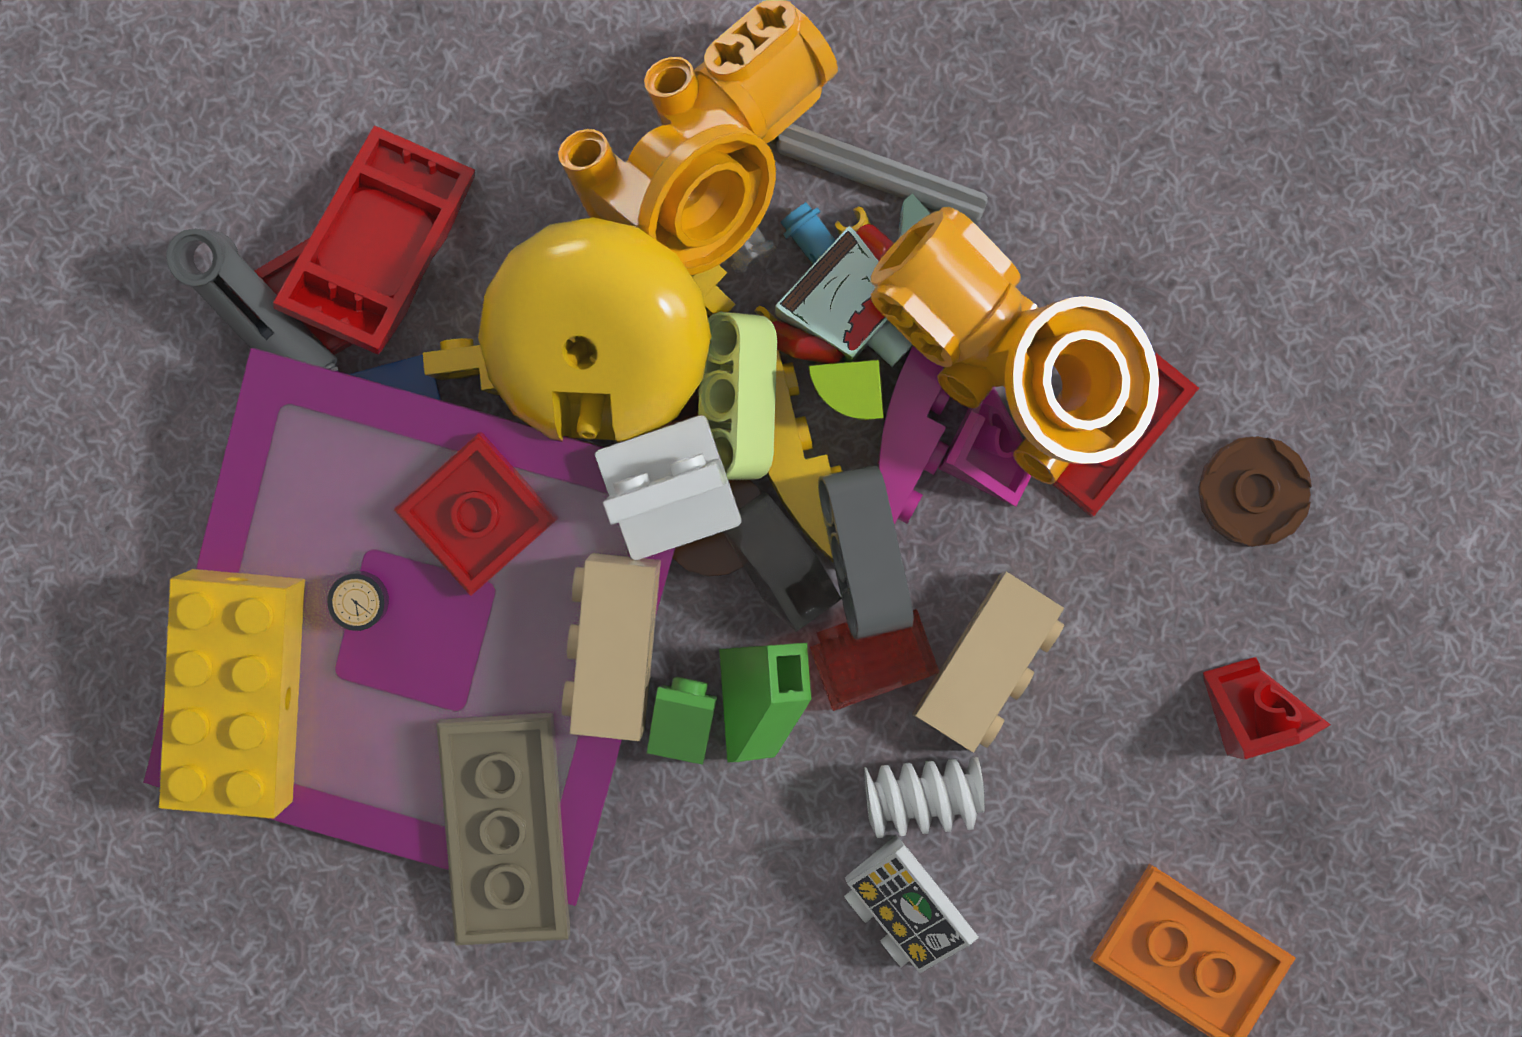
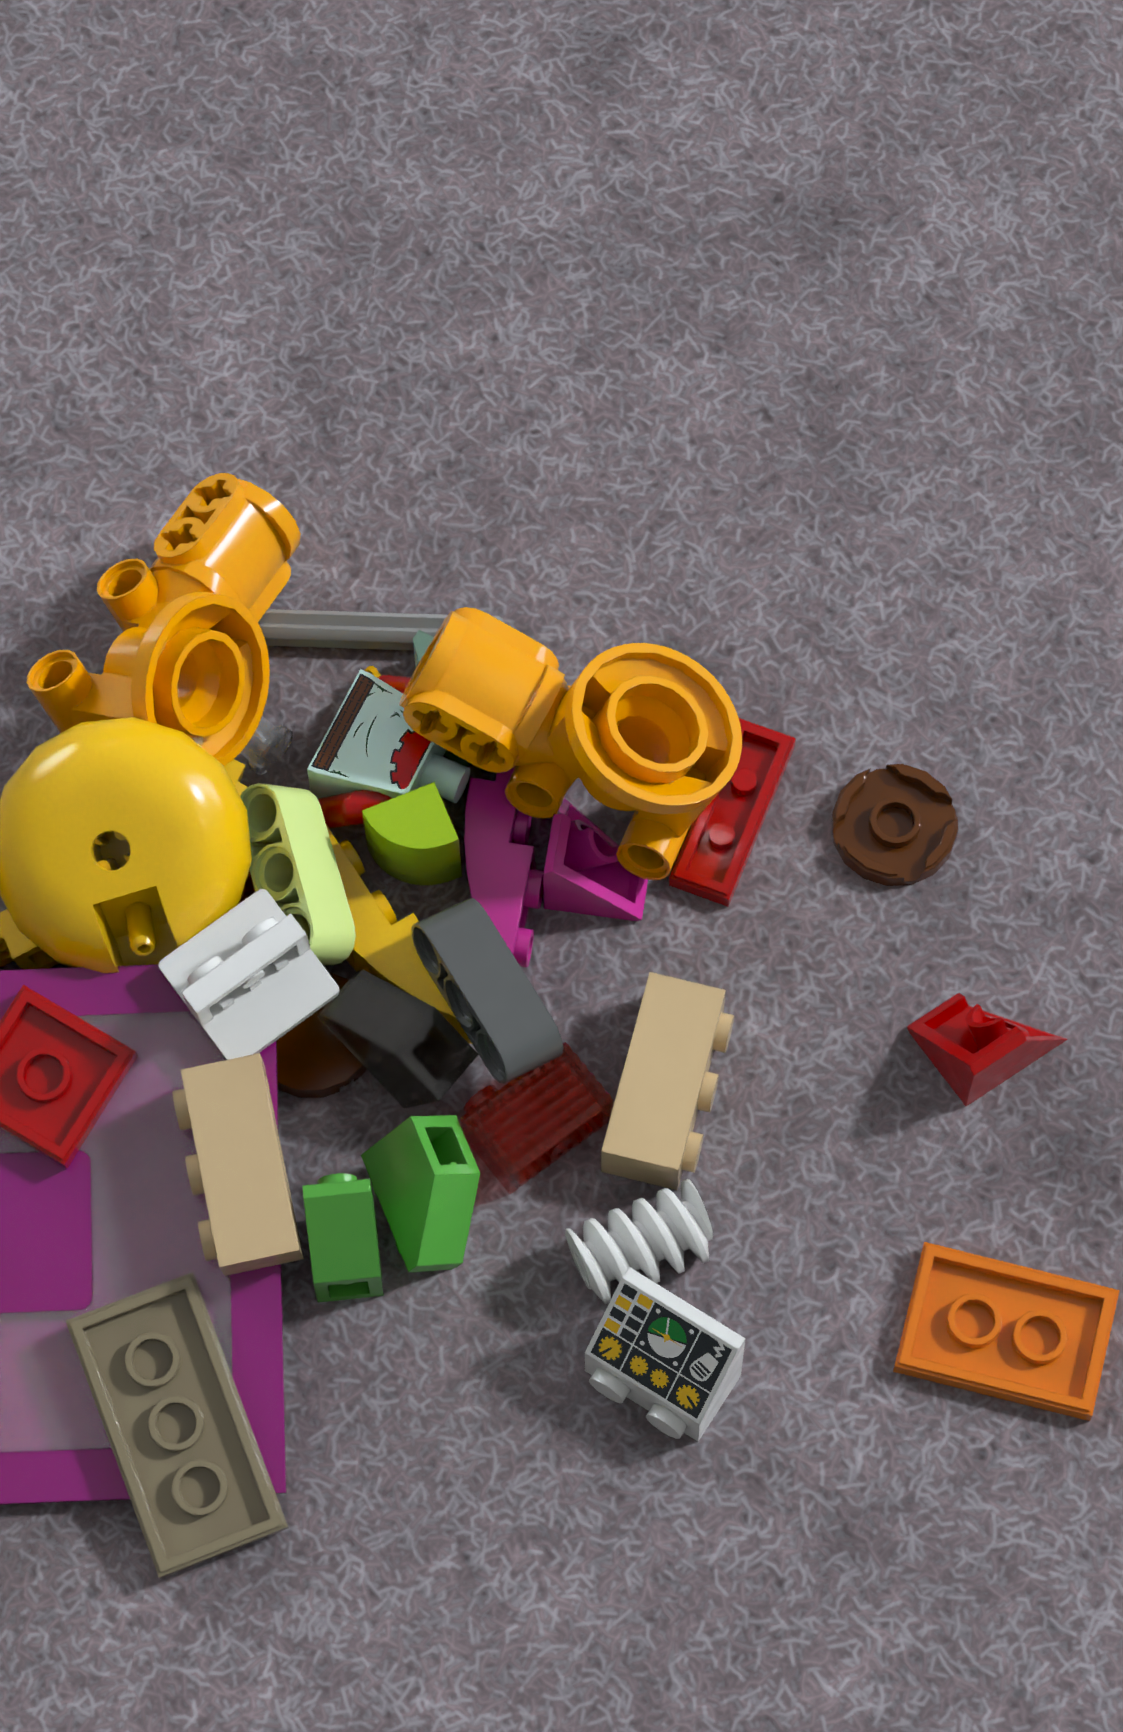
camera: 15 degrees left, 20 degrees down
dark azure pin [780,202,836,264] -> none

